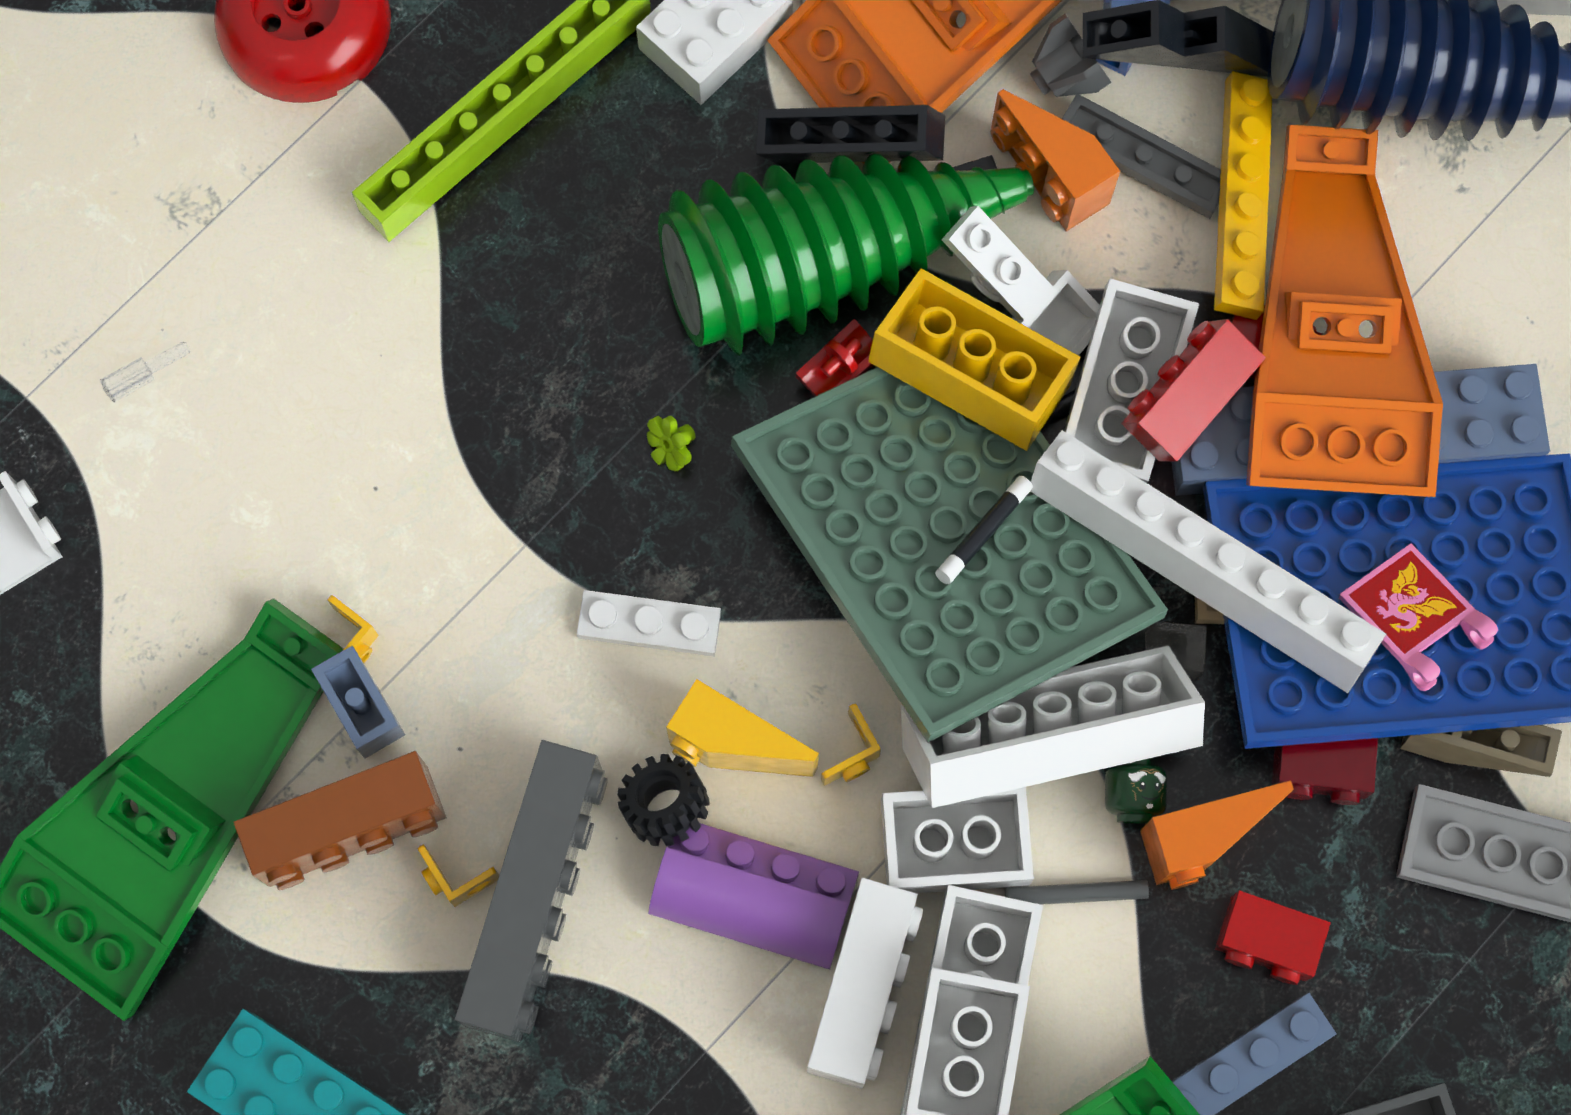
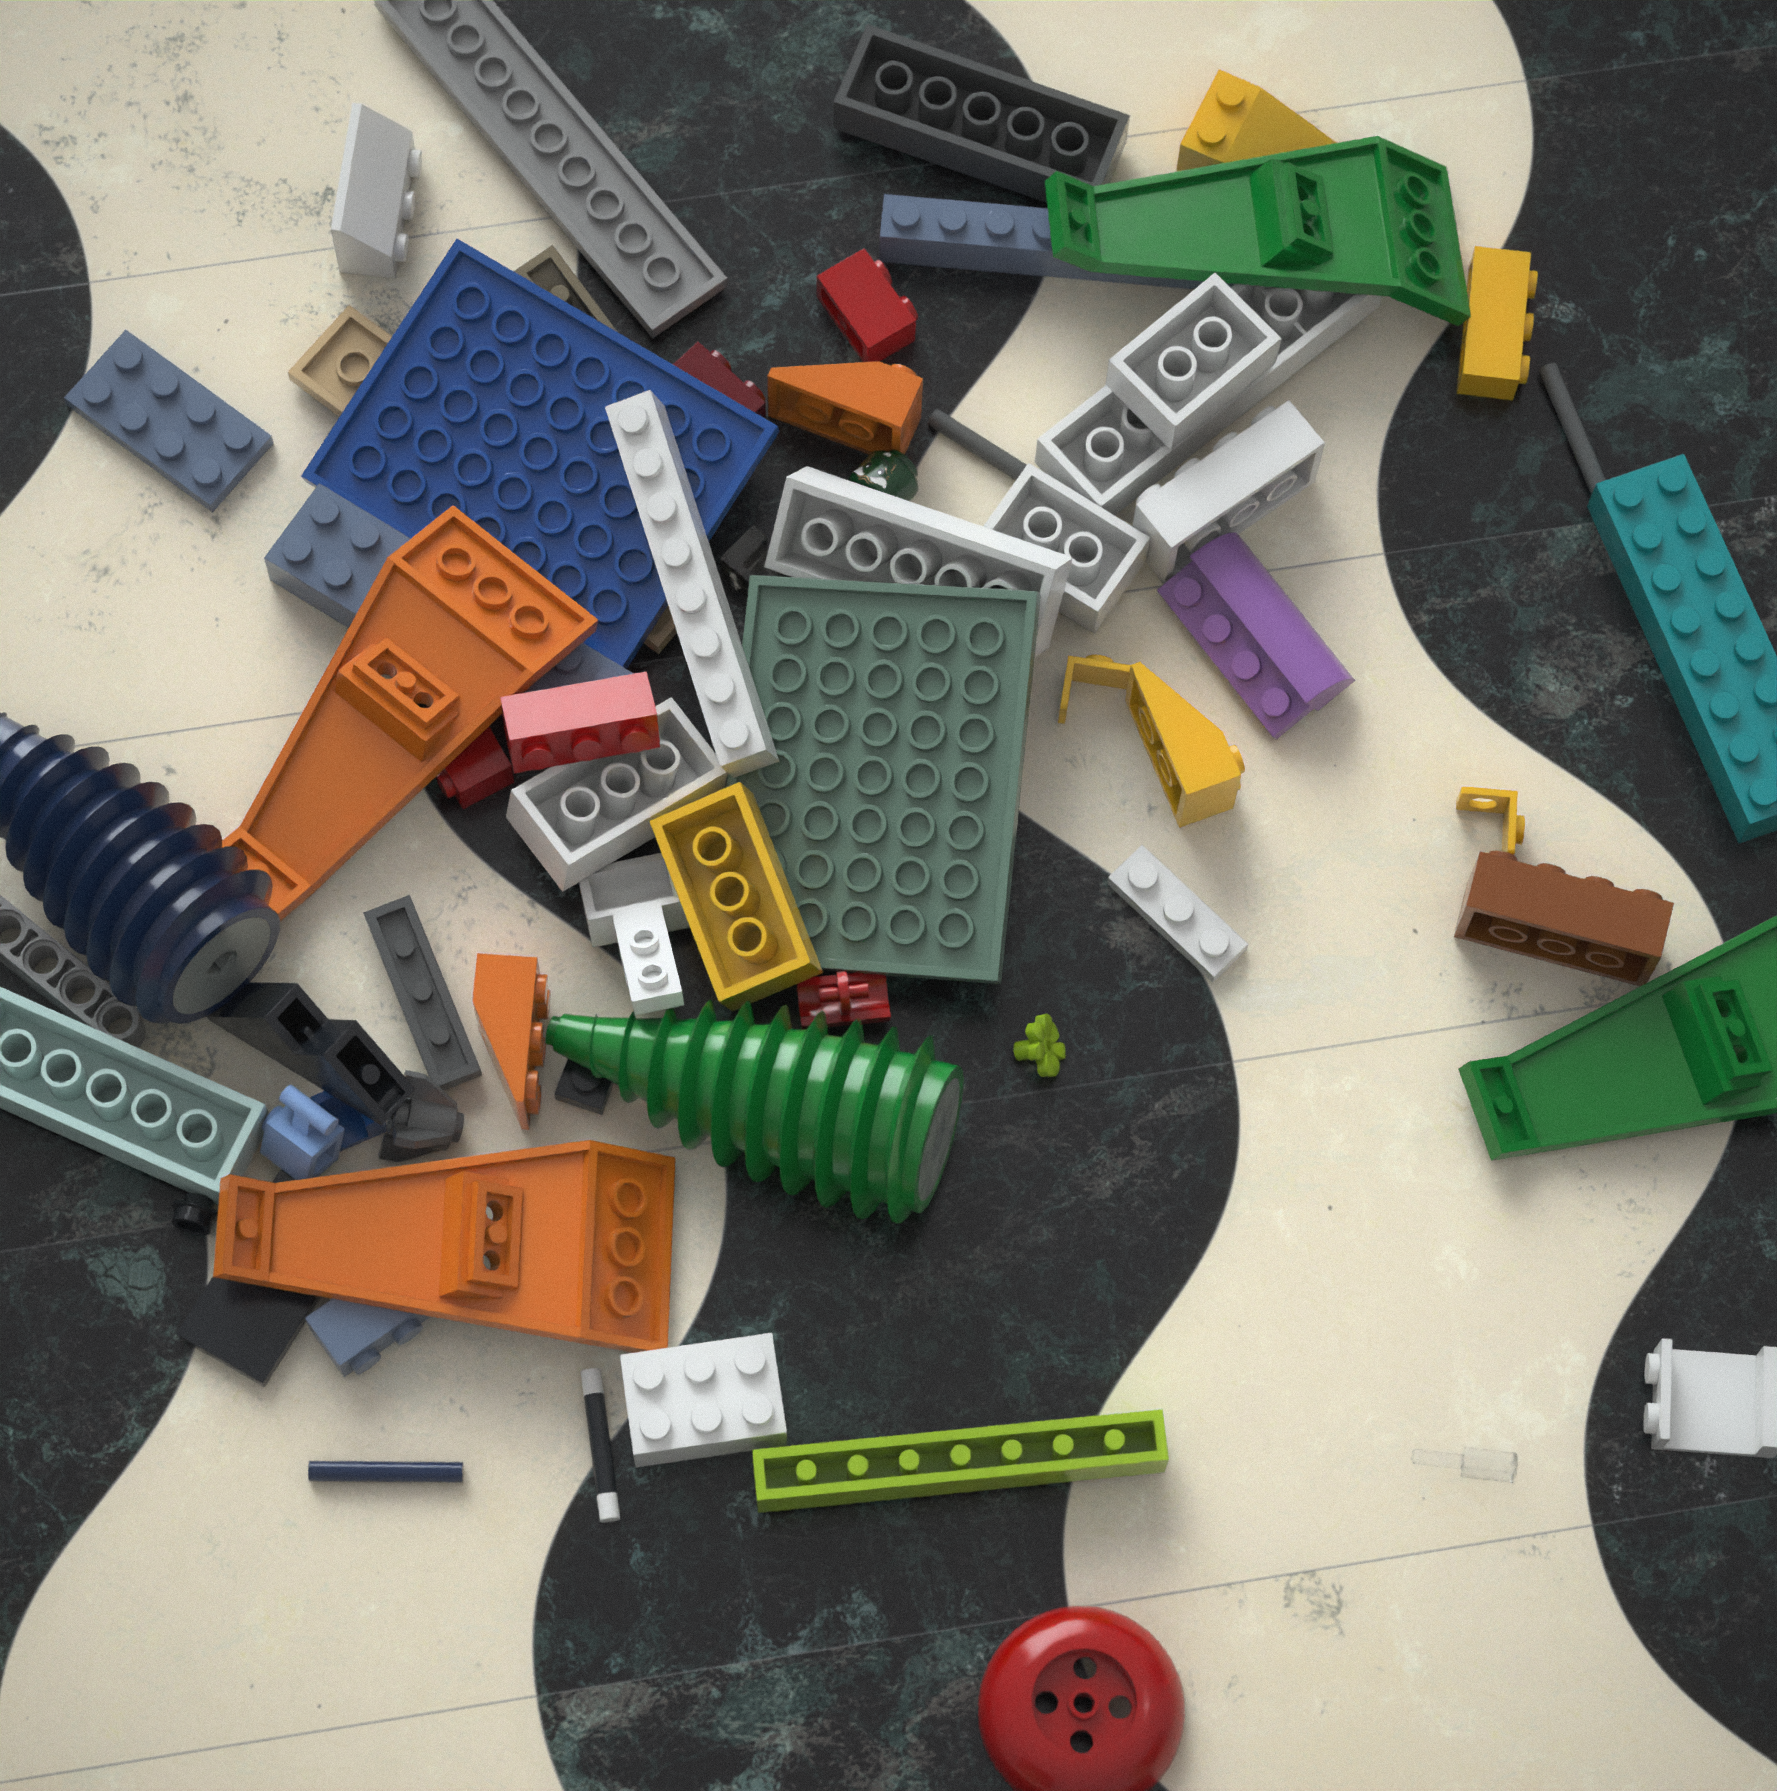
camera: 145 degrees left, 5 degrees down
sand blue slope [311,645,405,758] -> none
yellow bracket [327,595,379,663] -> none
dark grey brick [455,740,608,1043] -> none
black tyre [617,754,710,846] -> none
black brick [756,105,945,163] -> none
black bar [935,476,1033,584] -> none
yellow plate [1214,71,1272,320] -> none
flag [1339,543,1498,691] -> none

